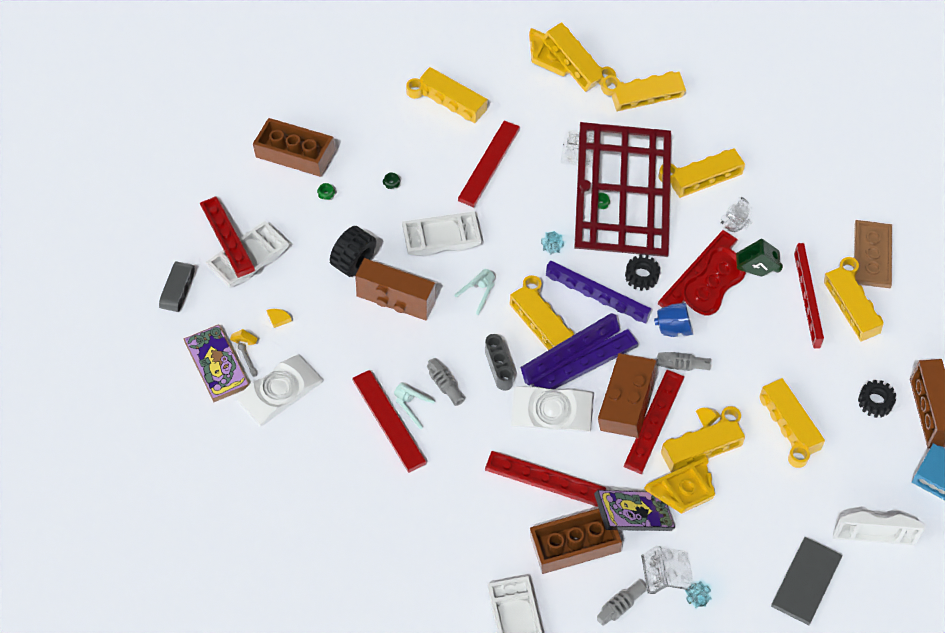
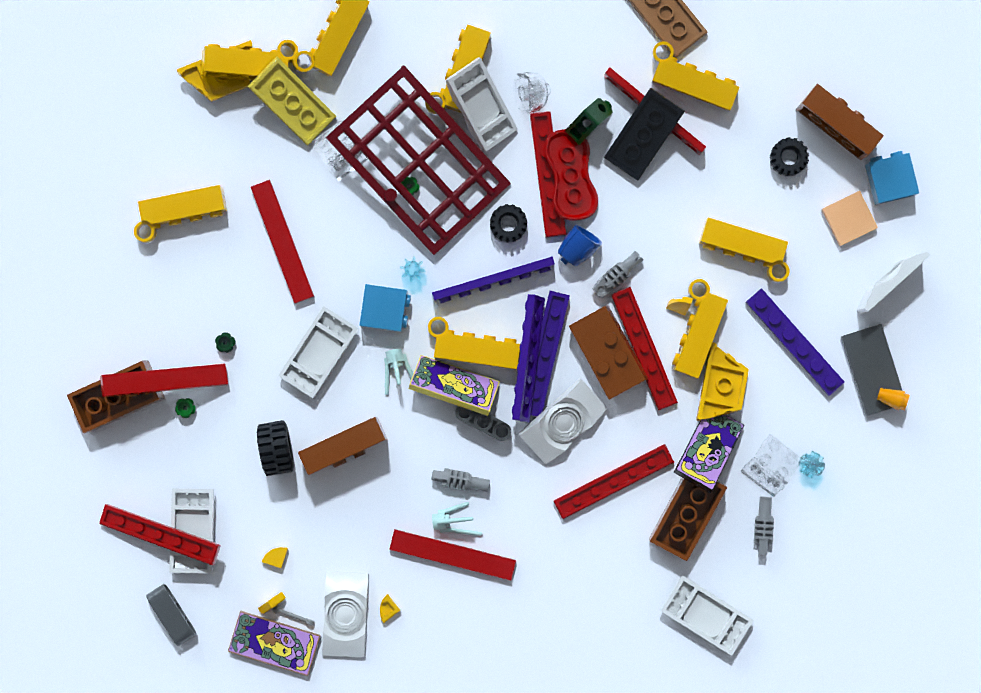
camera: 45 degrees left, 30 degrees up
none -> red tile [100,364,228,397]
none -> light yellow tile [247,57,337,146]
none -> dark azure piece [359,284,411,332]
none -> yellow tile [380,594,400,623]
none -> tile [408,355,500,416]
none -> white slope [446,57,518,152]
none -> black tile [604,88,685,181]
none -> dark purple plate [745,288,845,396]
none -> light nougat tile [821,190,878,247]
none -> light orange cone [877,388,910,411]

